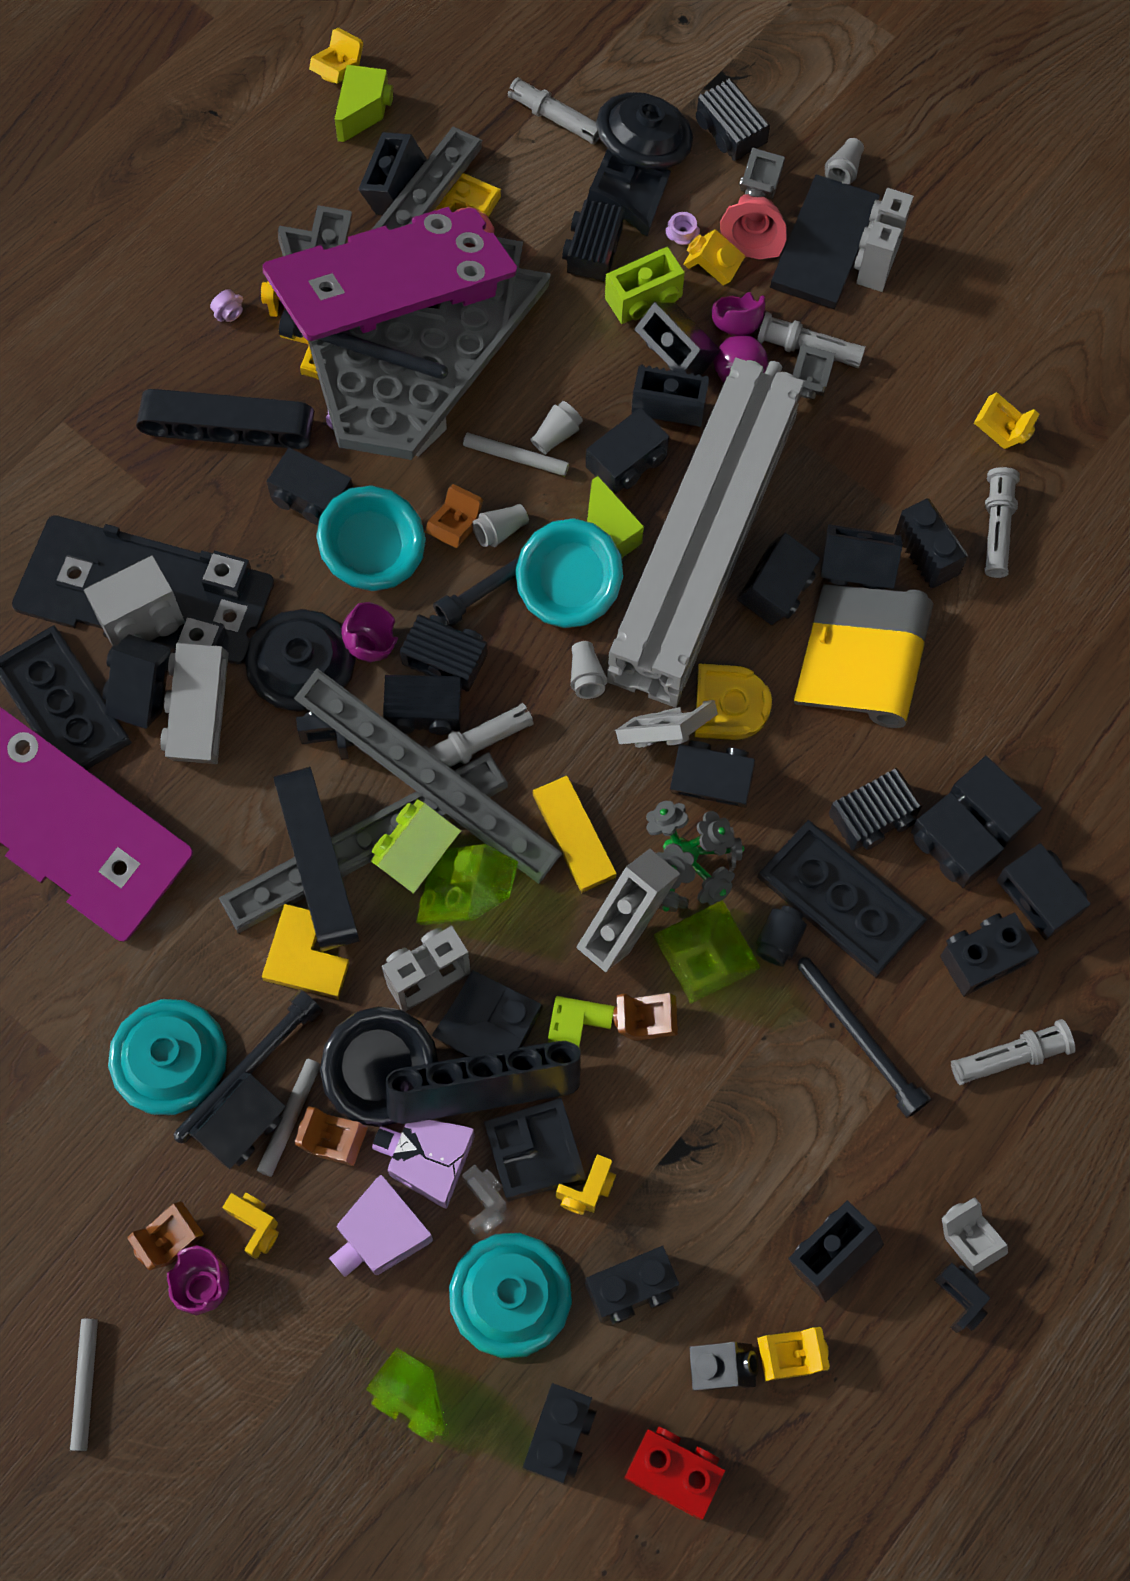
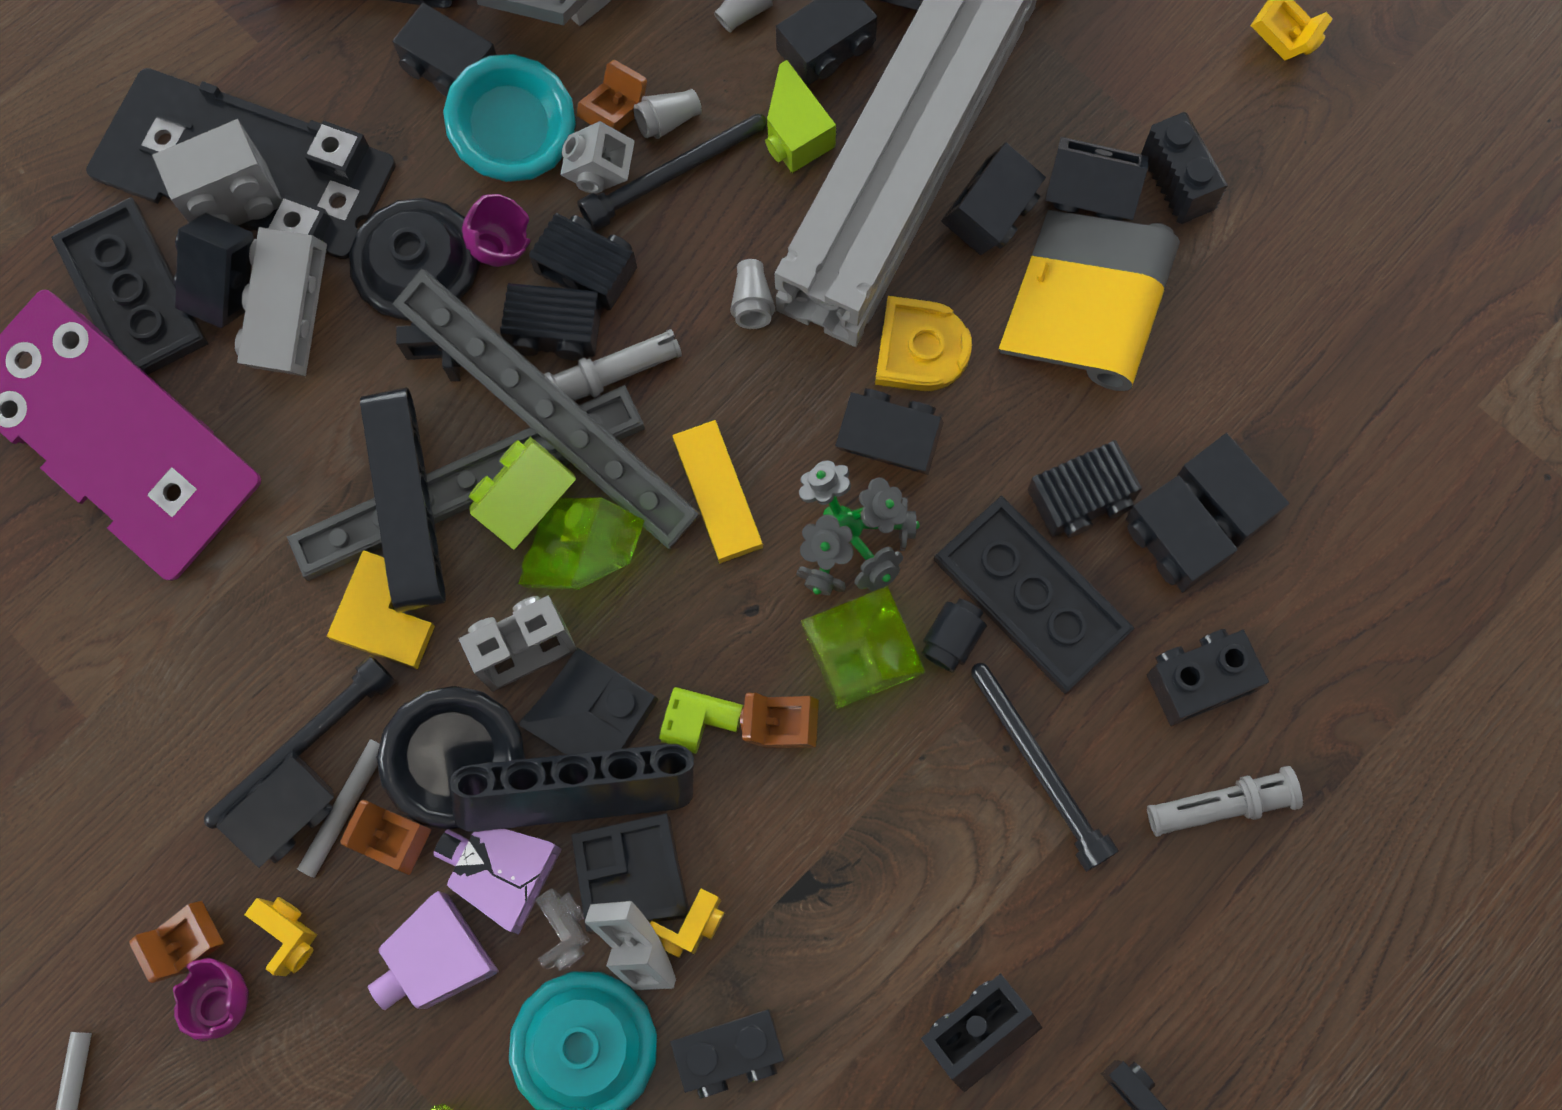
camera: 10 degrees right, 5 degrees up
teal piece [108,999,227,1115] -> none
light grey bar [463,432,569,476] -> none
teal piece [516,518,623,628] -> none
light grey brick [576,849,680,972] -> none
light grey wing [615,700,718,748] -> none
light grey bracket [942,1198,1008,1275] -> none
light grey pin [985,467,1020,578] -> none
black brick [996,843,1091,941] -> none
none -> light grey brick [560,121,634,193]
none -> light grey slope [585,901,676,990]

